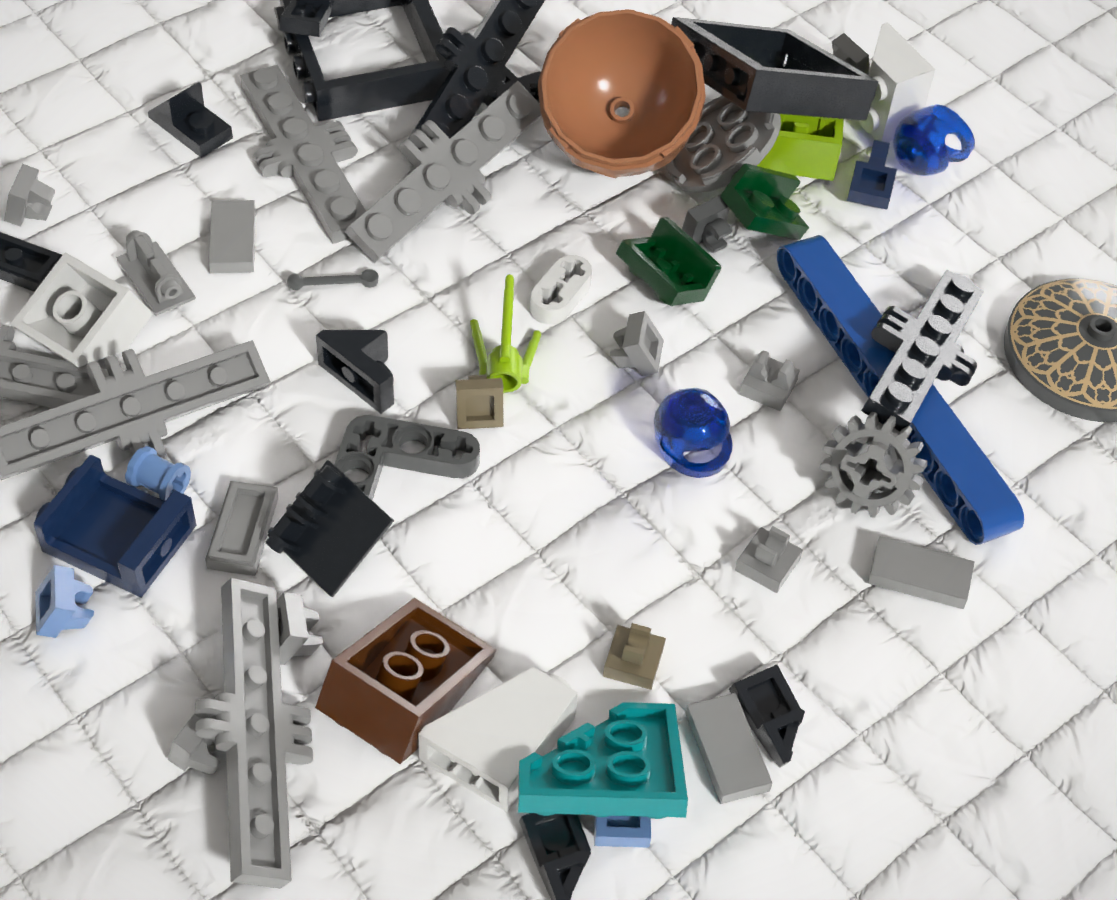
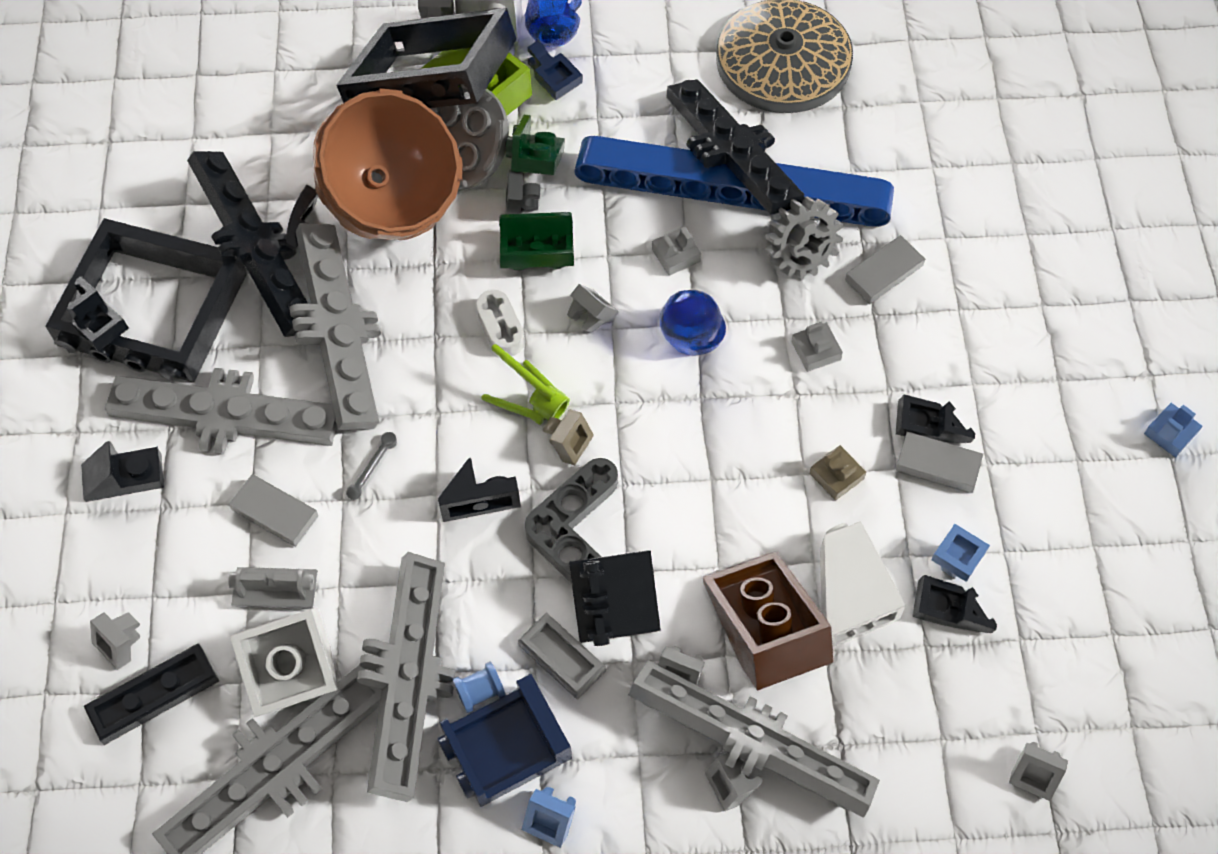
camera: 50 degrees left, 10 degrees up
teal plate [518,702,688,819] -> none

